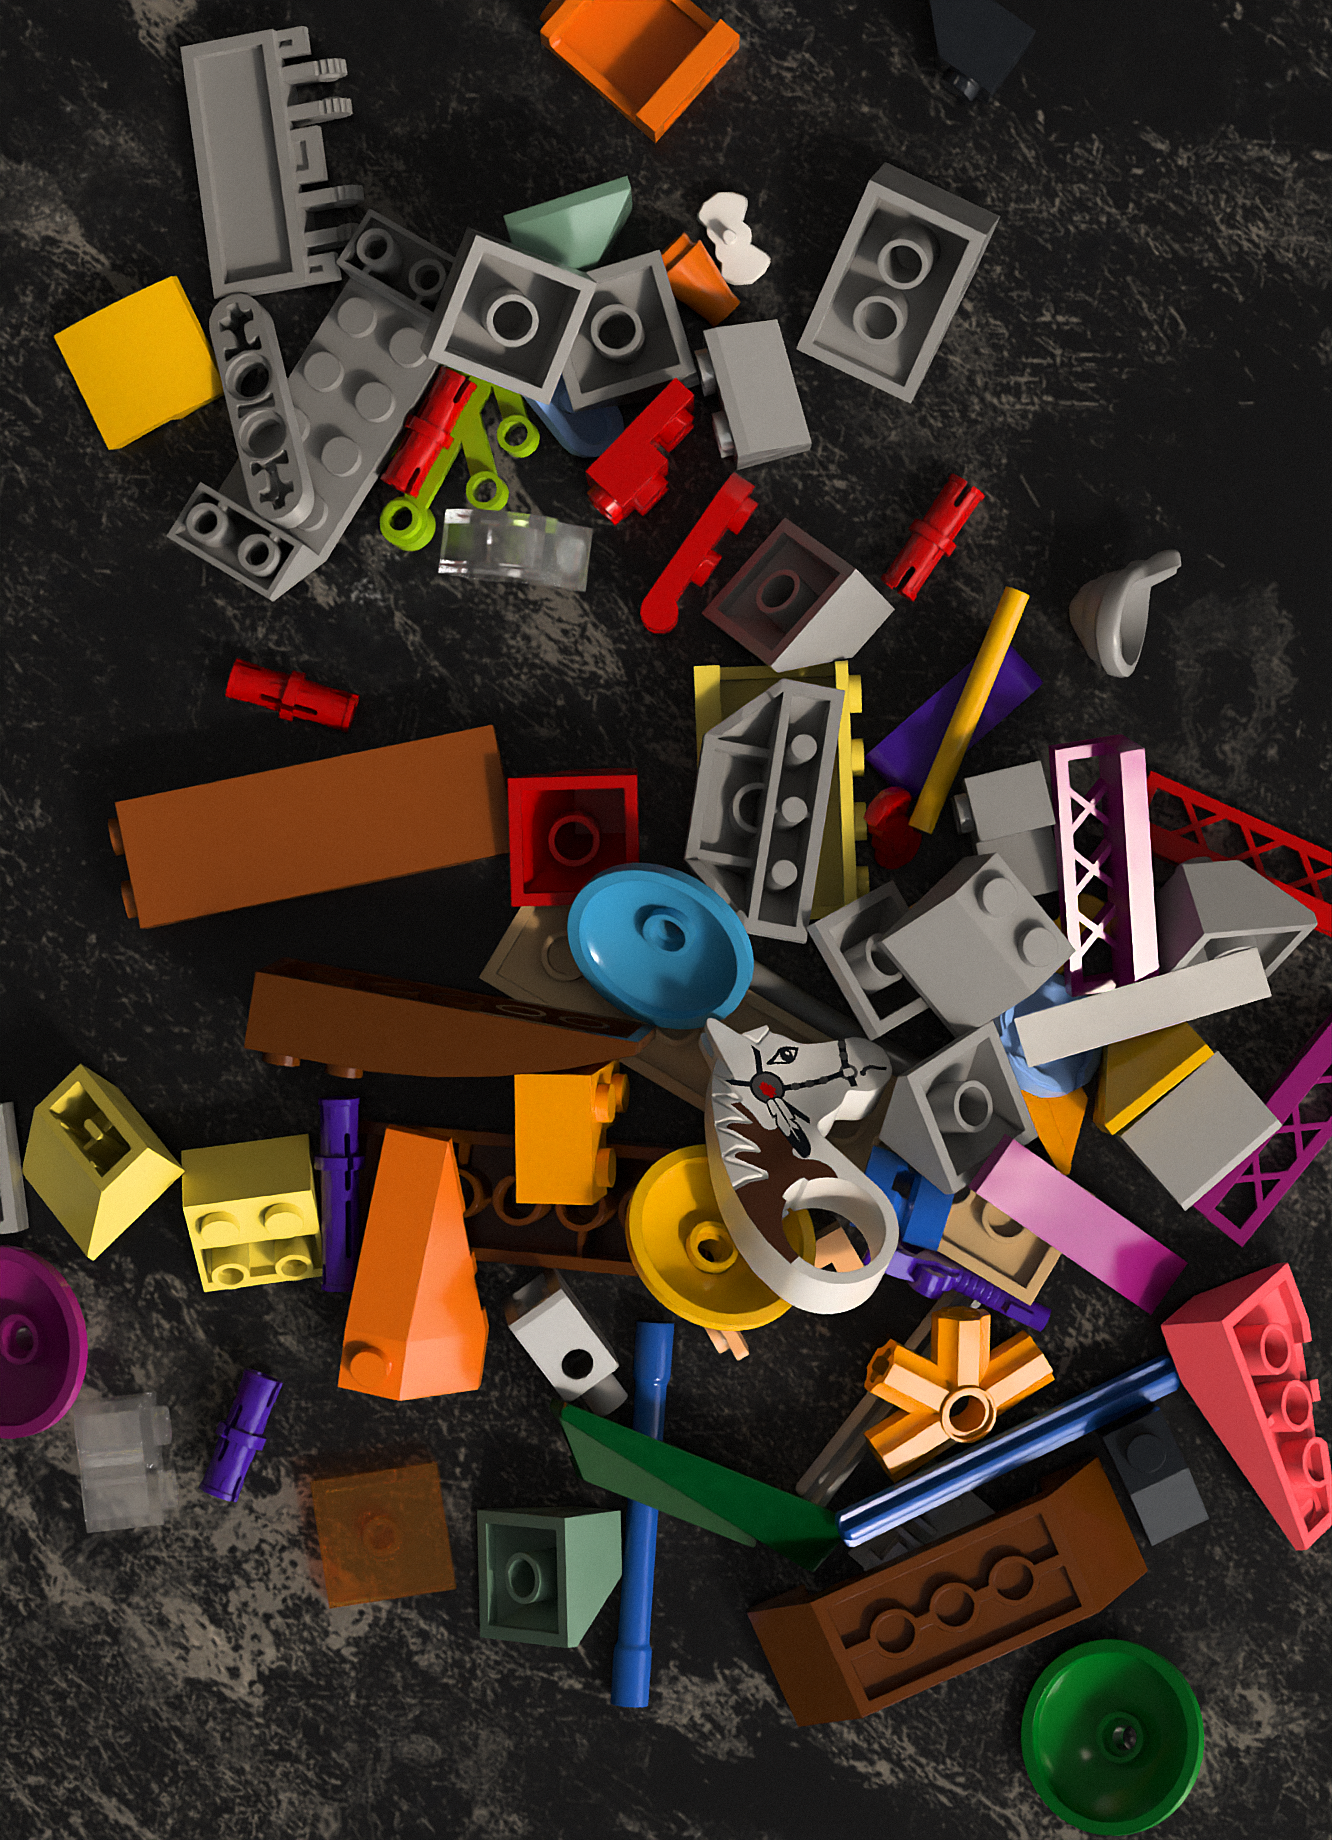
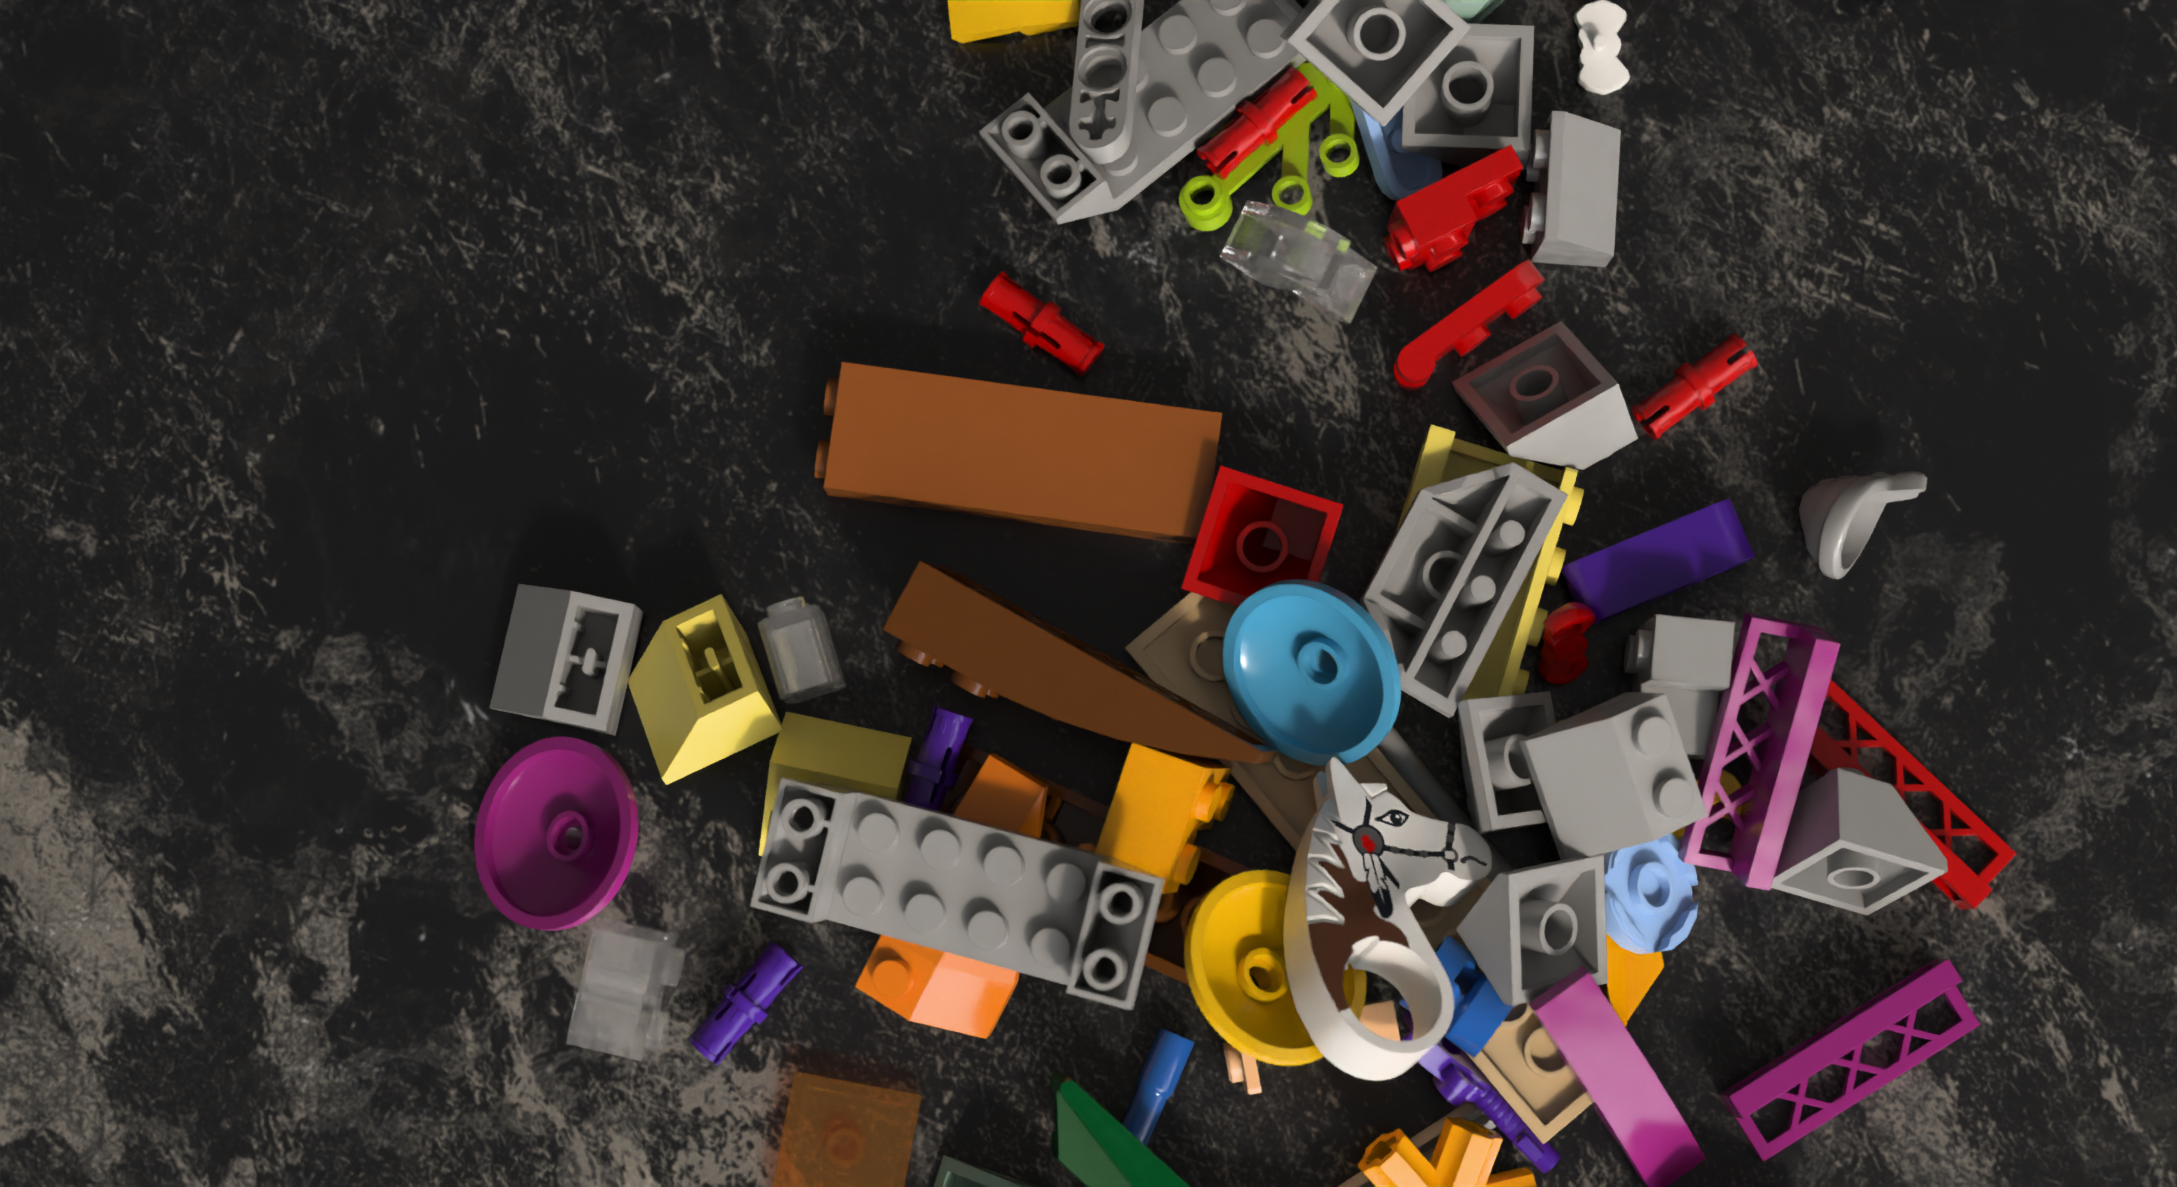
camera: 20 degrees right, 5 degrees down
light grey torso [501,1267,628,1417] -> none
orange cone [661,232,741,328] -> none
light grey slope [796,162,1000,404] -> none
yellow bar [908,586,1029,834] -> none
white sticker [1014,947,1272,1068] -> none
yellow slope [1093,1022,1214,1135] -> none
light grey slope [1114,1048,1282,1211] -> none
none -> light grey slope [750,777,1165,1010]
none -> clear brick [758,597,846,704]

